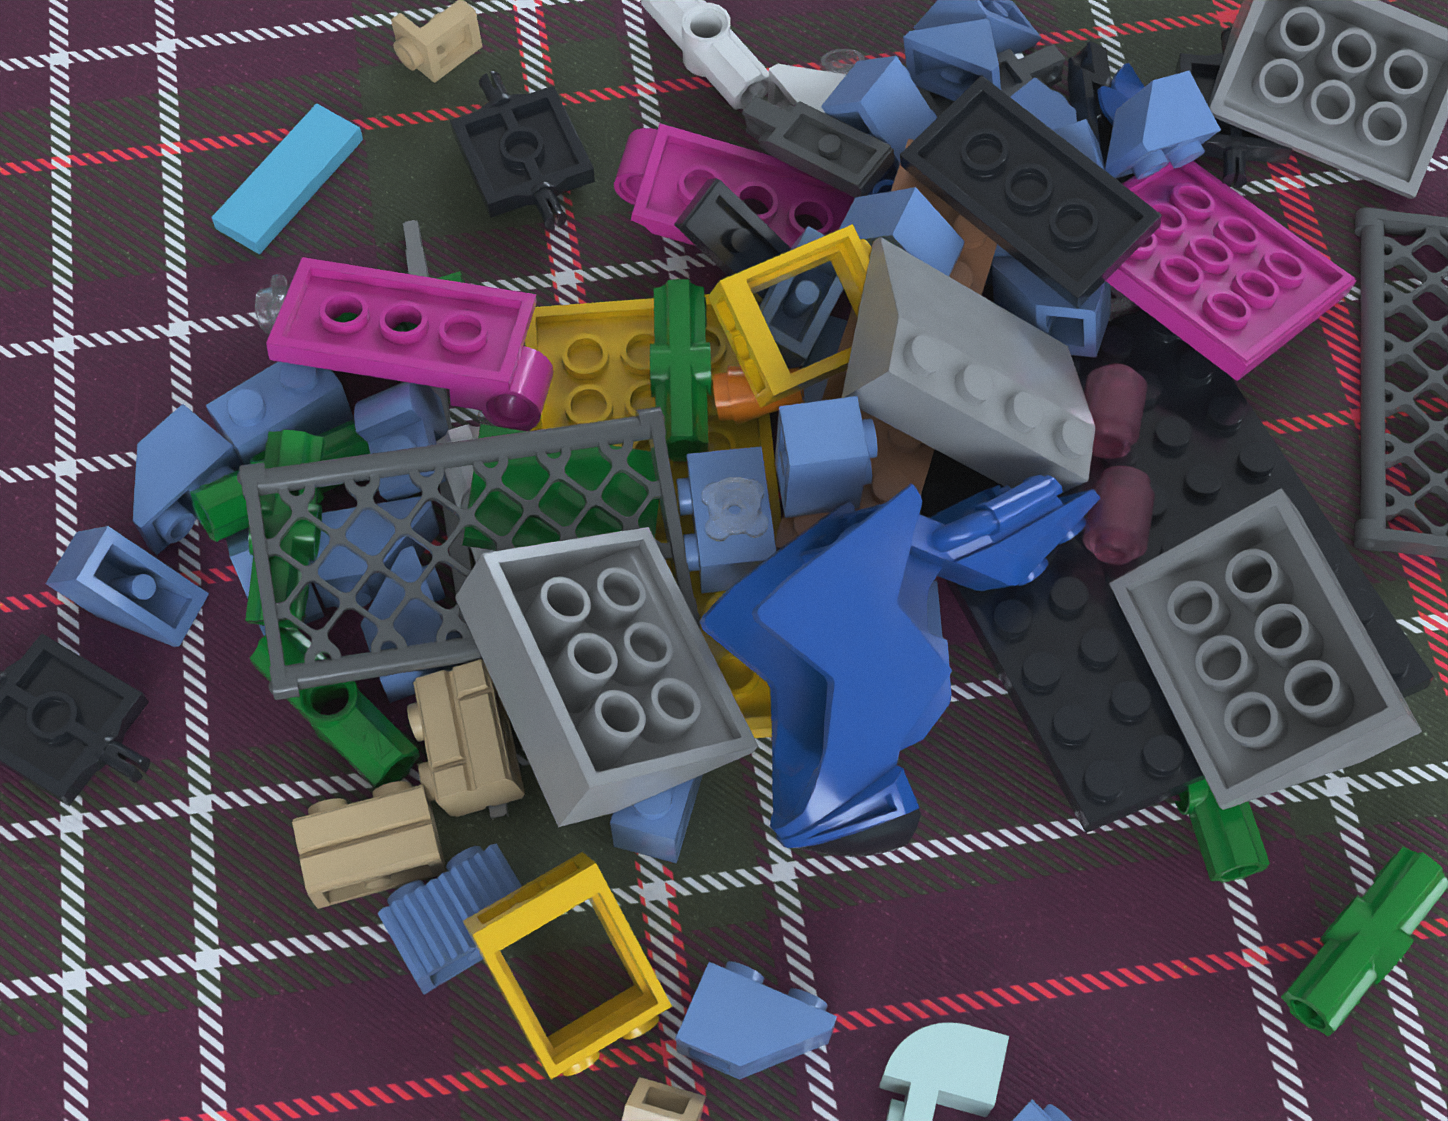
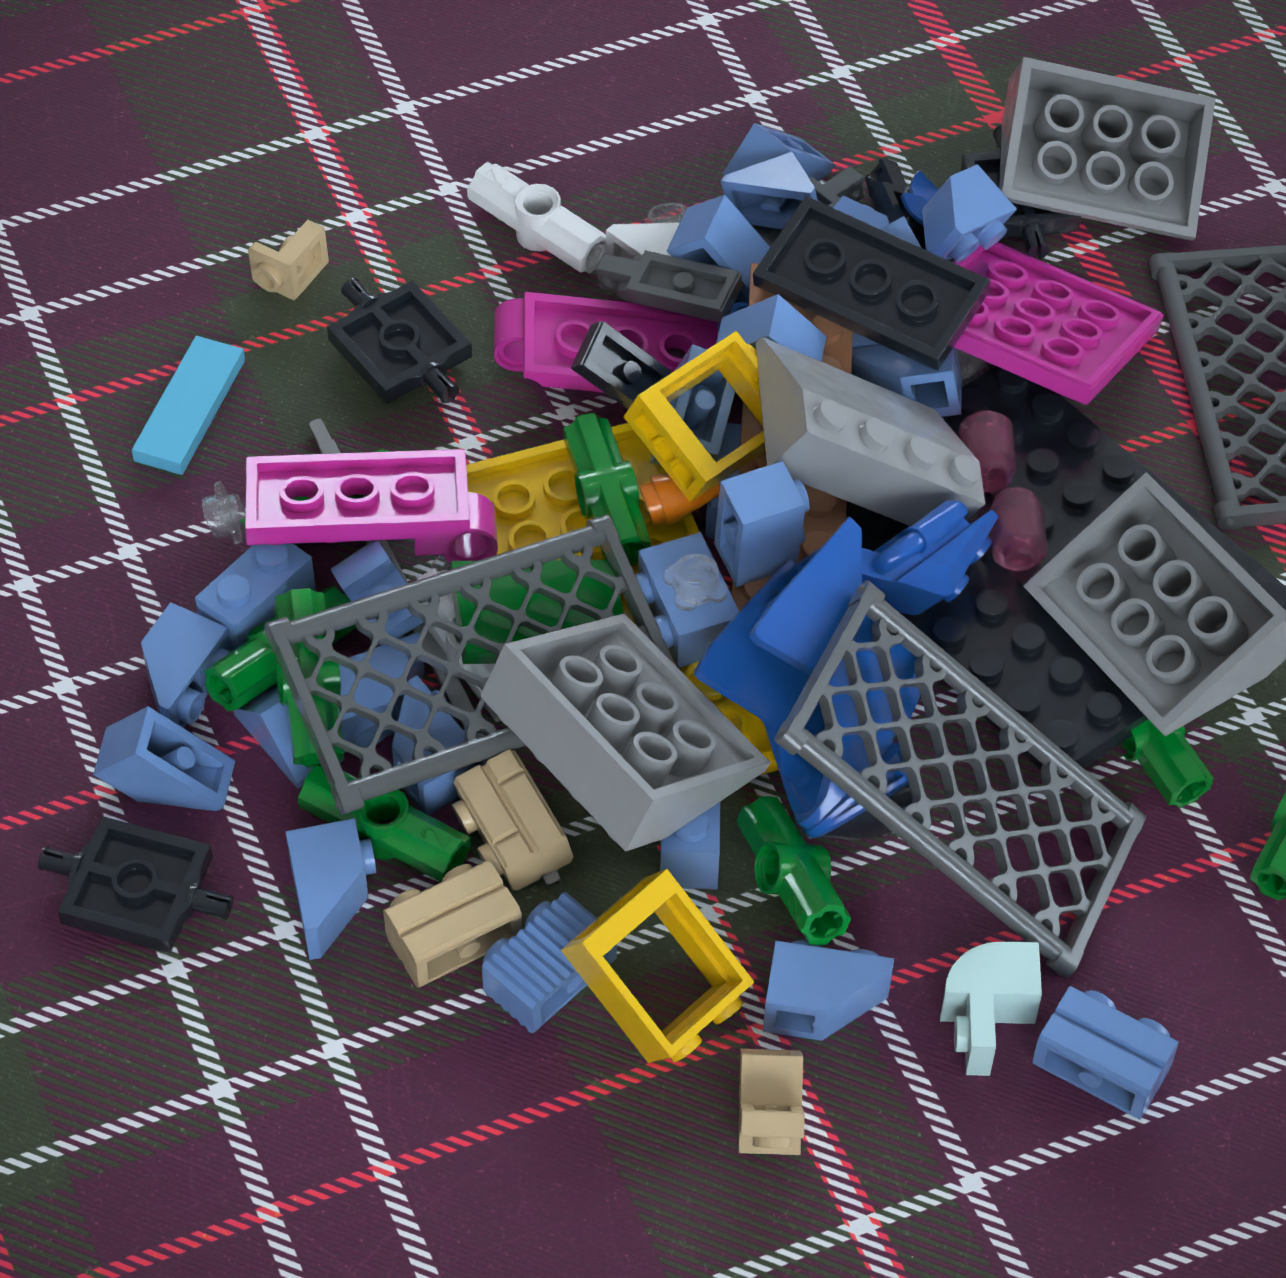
camera: 15 degrees left, 10 degrees down
none -> medium blue slope [285,818,376,960]
none -> green piece [736,796,852,945]
none -> dark grey door [774,580,1146,979]

